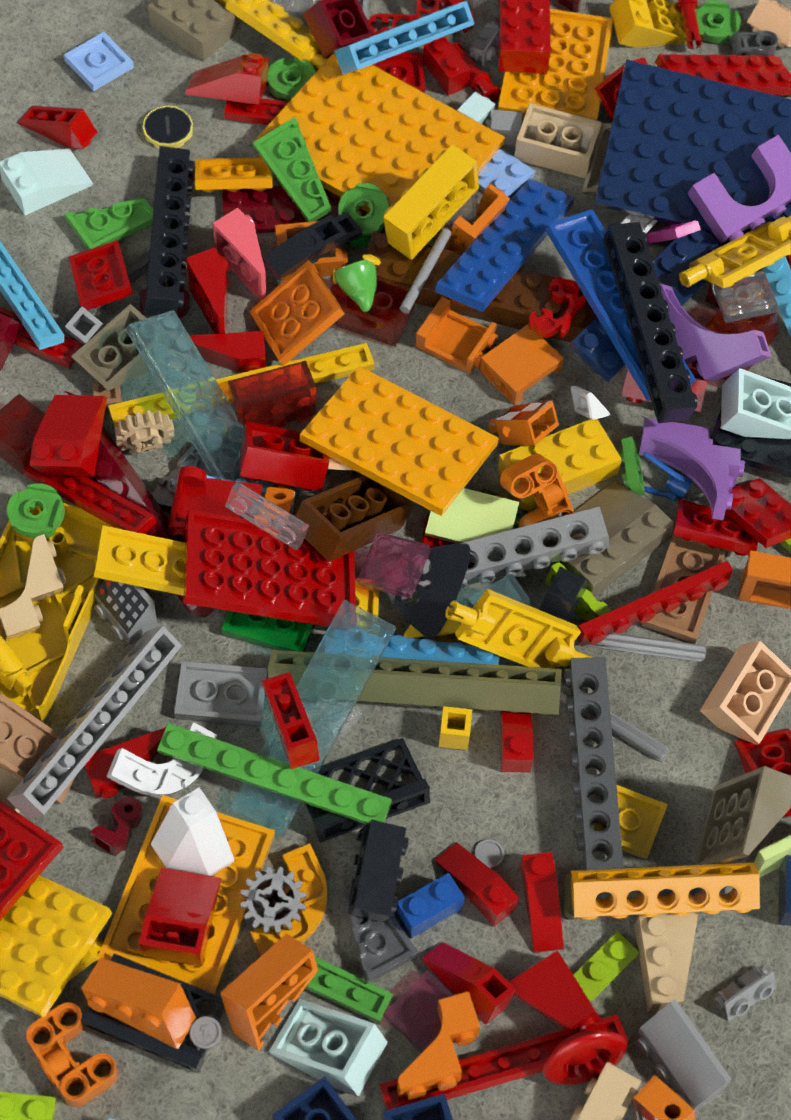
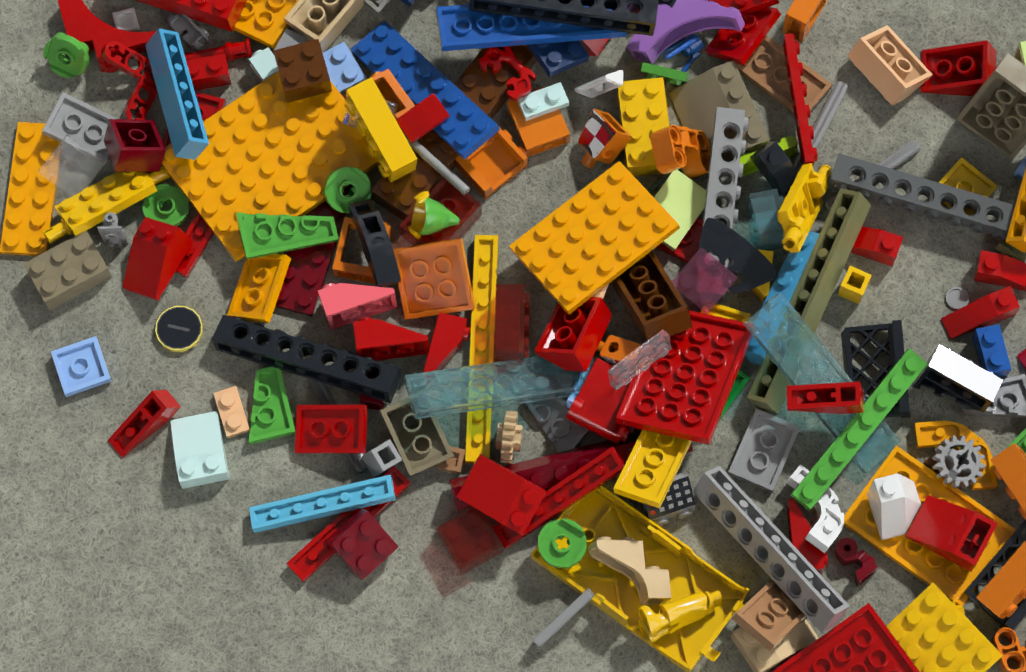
camera: 65 degrees left, 10 degrees up
none -> light grey hinge [98,213,128,248]
none -> light nougat plate [213,386,250,439]
none -> reddish brown brick [273,39,332,103]
none -> red slope [396,93,450,144]
none -> light aqua plate [518,82,569,121]

